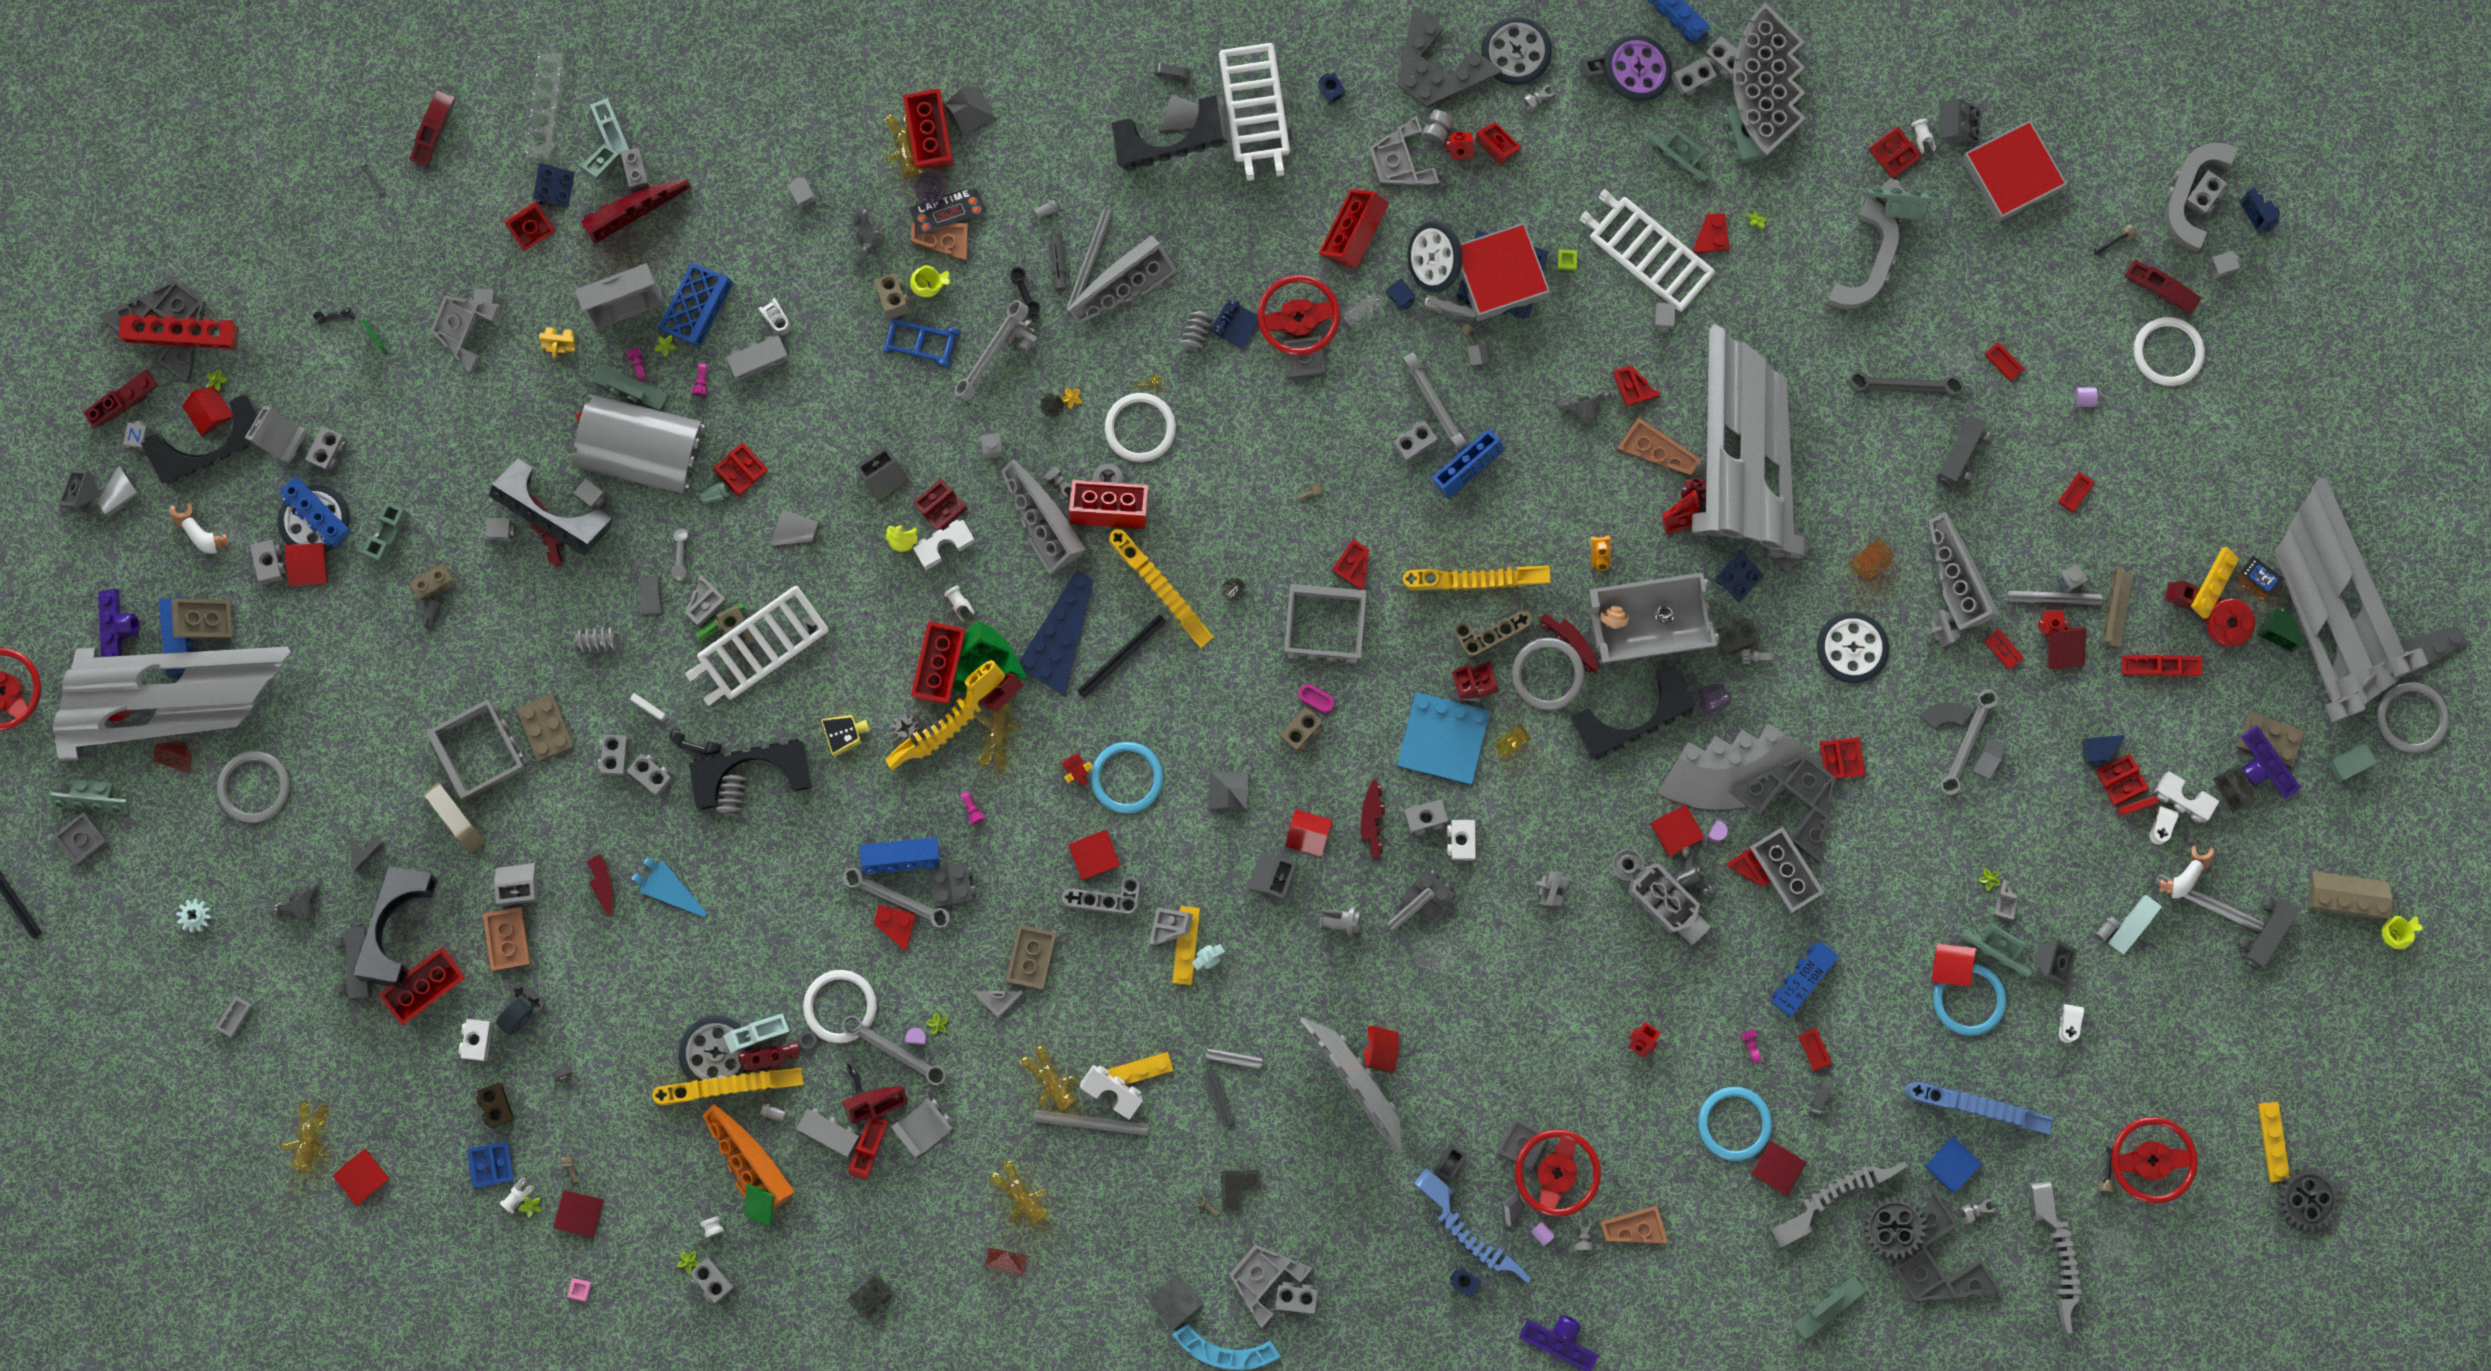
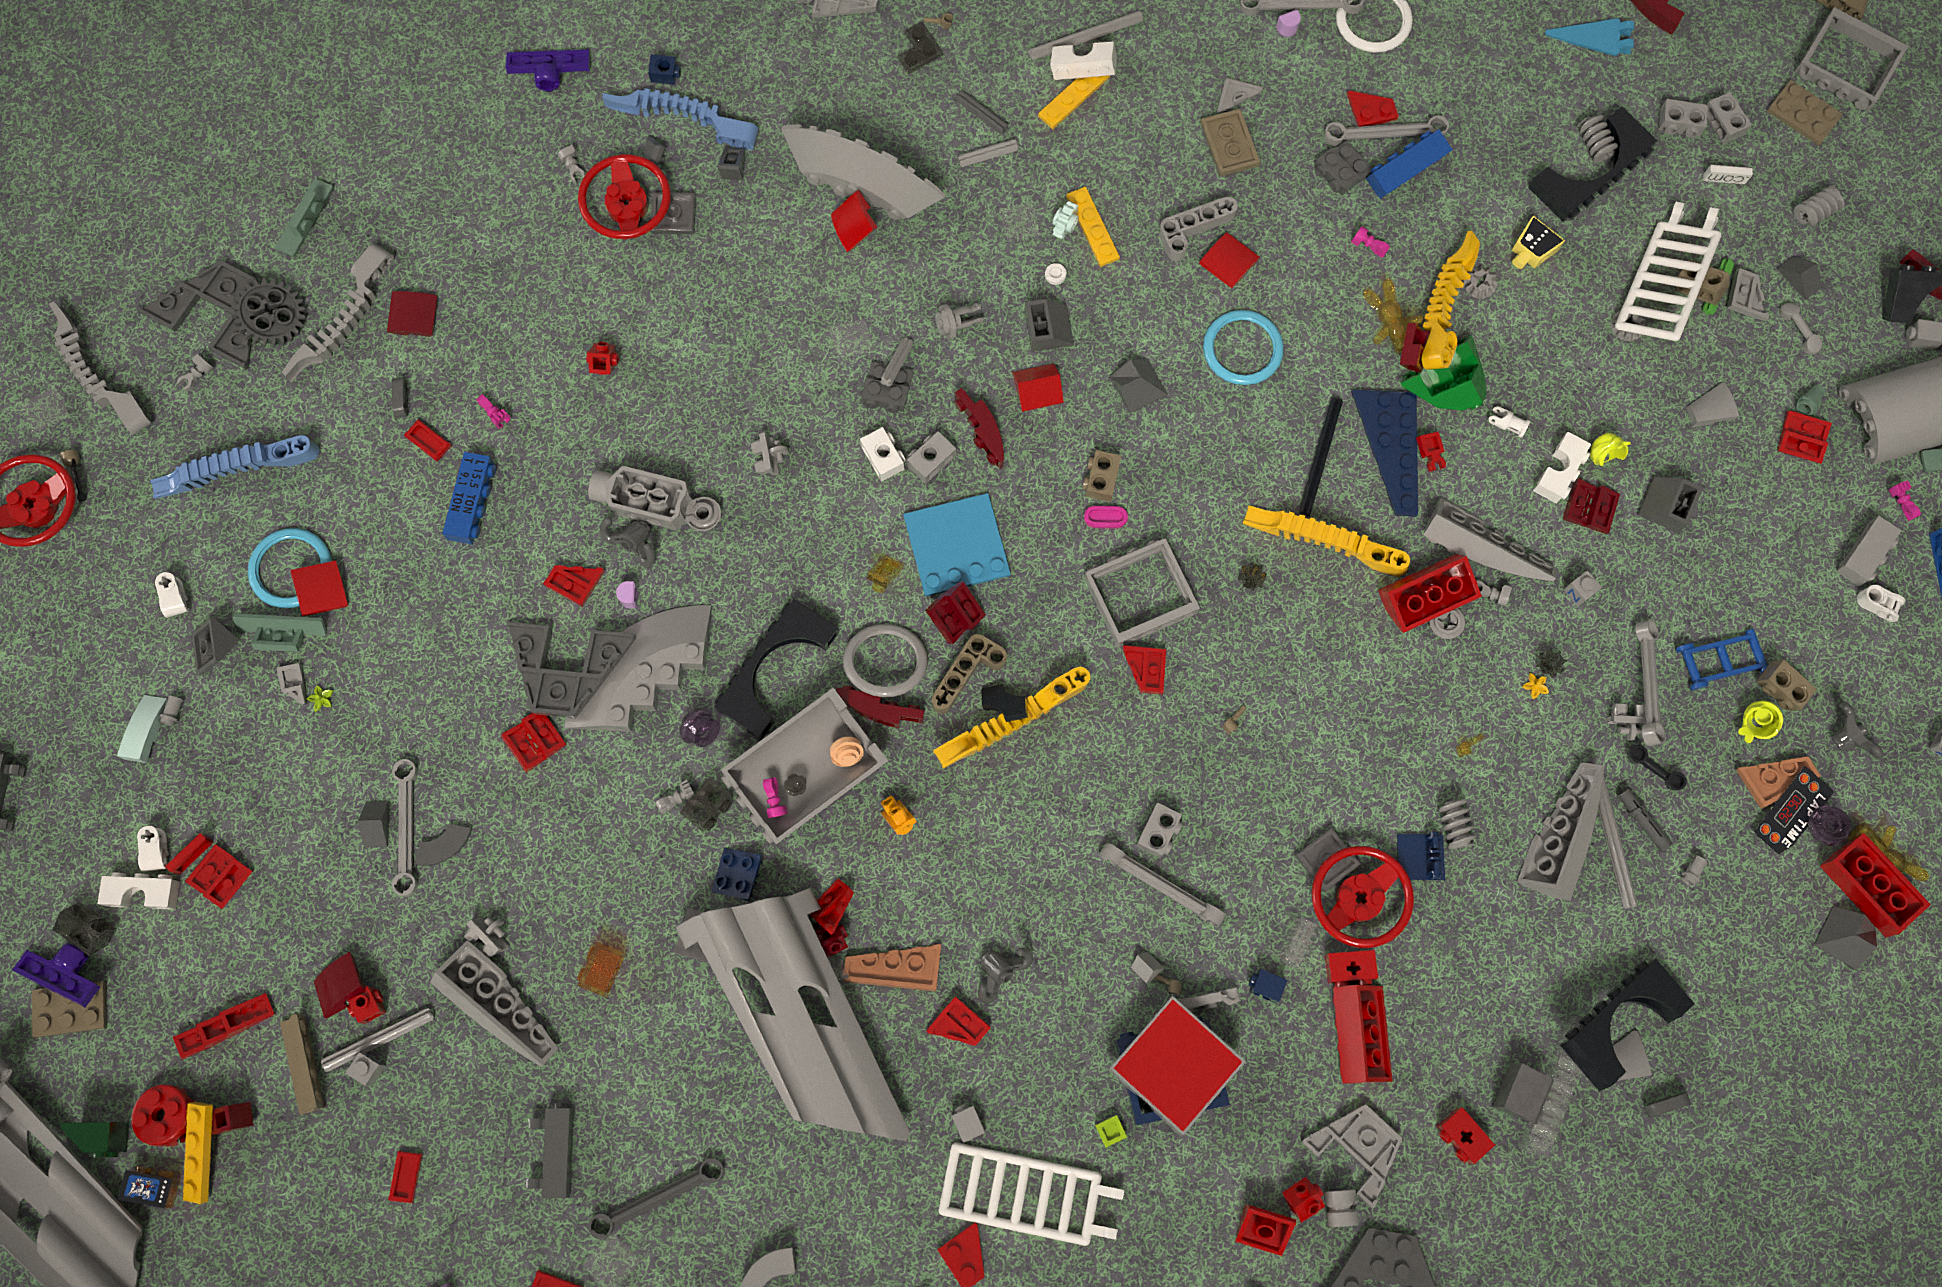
camera: 150 degrees right, 5 degrees down
black bar [669,731,722,755] -> none
red slope [911,621,966,704] -> none
lime plant [926,1012,949,1035] -> none
clear yellow animal [1020,1045,1078,1112] -> none
red piece [1060,752,1093,786] -> none
white wedge [1104,393,1176,463] -> none
light grey wing [1149,907,1193,945] -> none
white bar [1219,43,1290,181] -> none
dark blue brick [1318,72,1346,105] -> none
wedge [1407,221,1462,293] -> none
blue brick [1431,428,1505,499] -> none
lavender brick [1530,1222,1555,1246] -> none
nougat wing [1600,1205,1668,1244] -> none
red slope [1650,805,1705,857] -> none
medium azure wedge [1698,1087,1772,1161] -> none
light grey slope [1750,827,1825,913] -> none
wedge [1817,612,1889,683] -> none
blue slope [1925,1136,1982,1194] -> none
red tile [1984,628,2024,670] -> none
dark blue slope [2082,735,2125,767] -> none
light grey axle [2155,874,2264,932] -> none
piece [2159,846,2214,898] -> none
none -> dark pink piece [763,777,788,818]
none -> black tile [981,684,1028,722]
none -> white tile [1045,263,1066,285]
none -> red brick [1325,950,1378,987]
none -> red plate [1416,431,1446,472]
none -> red brick [1436,1107,1495,1164]

